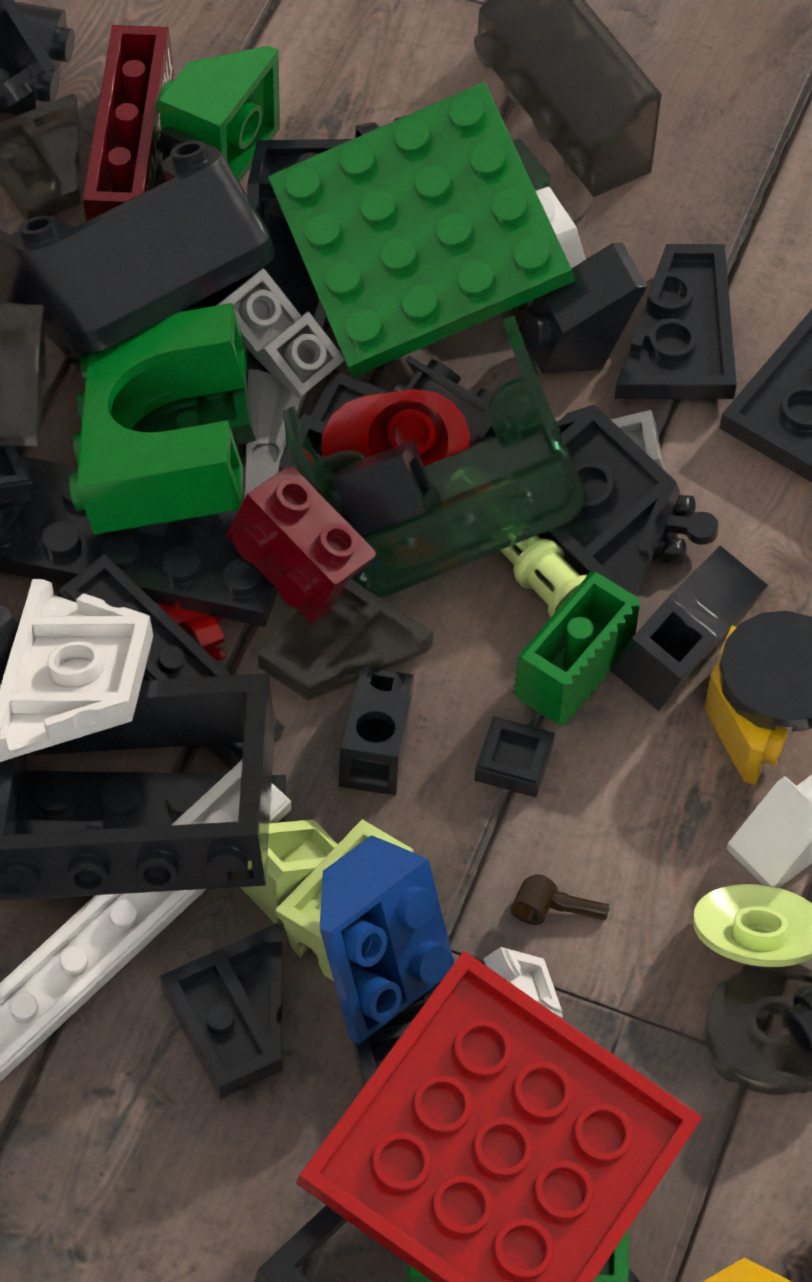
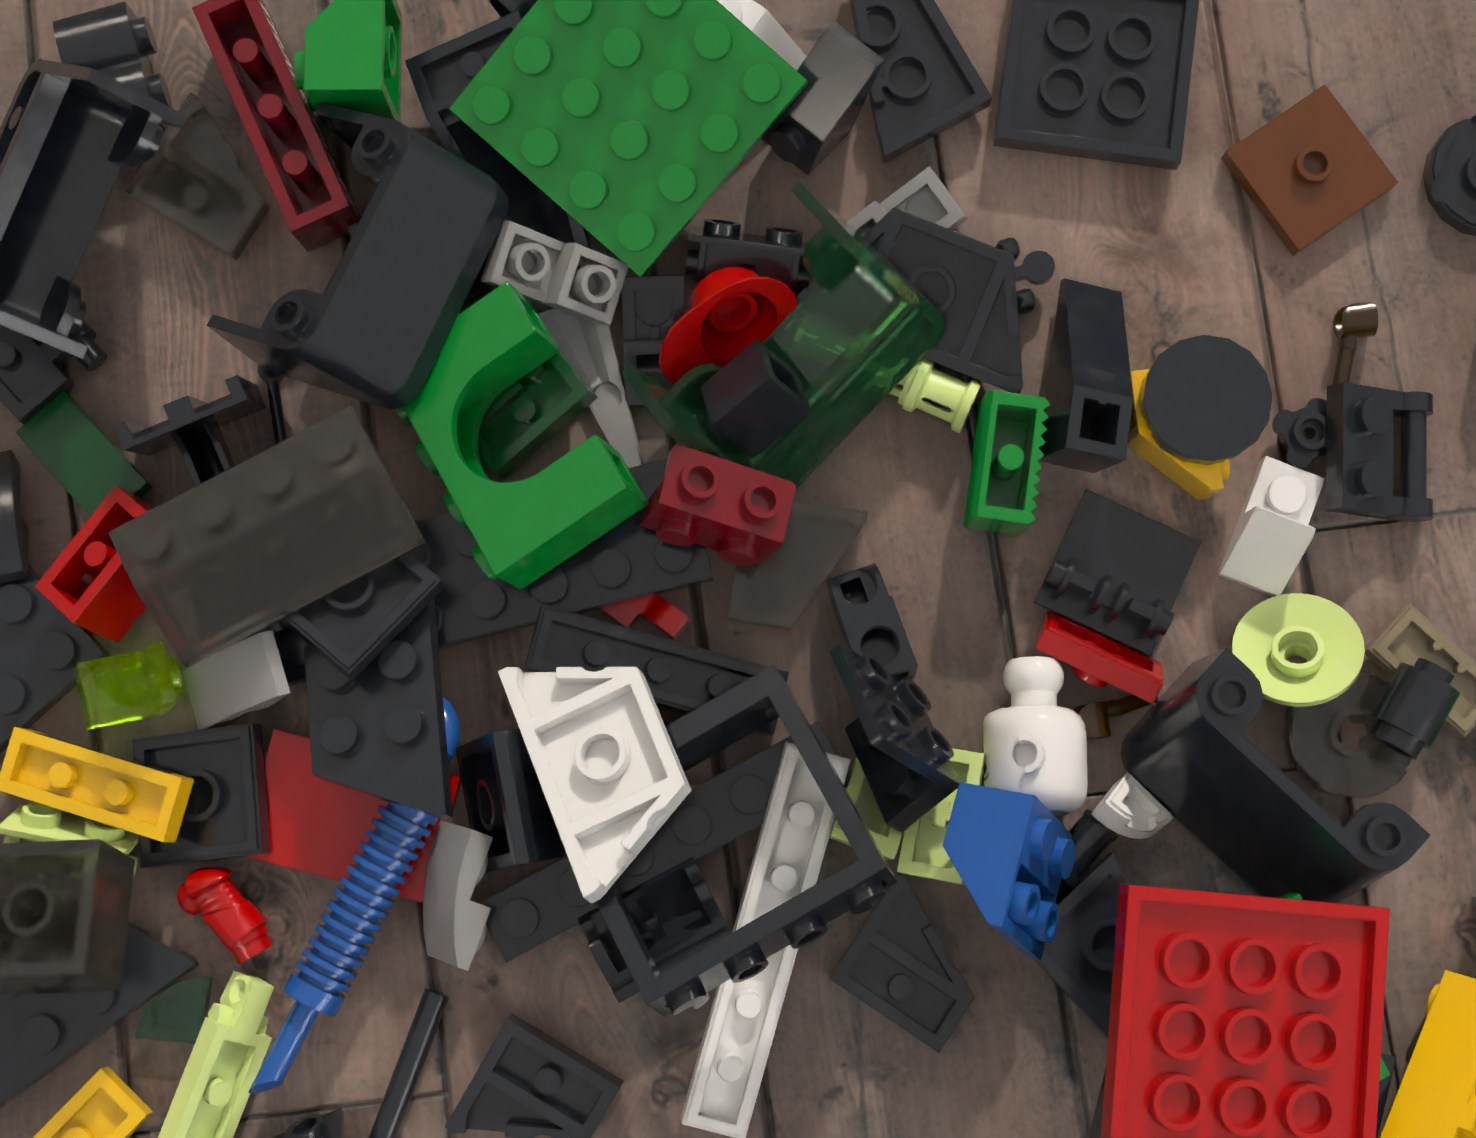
camera: 30 degrees left, 25 degrees up
black tile [474,716,555,798] -> none
none -> black bracket [830,643,960,832]
none -> white piece [983,656,1088,816]
none -> black hinge [1034,489,1201,656]
none -> red plate [1035,611,1163,704]
none -> black windscreen [1121,648,1431,903]

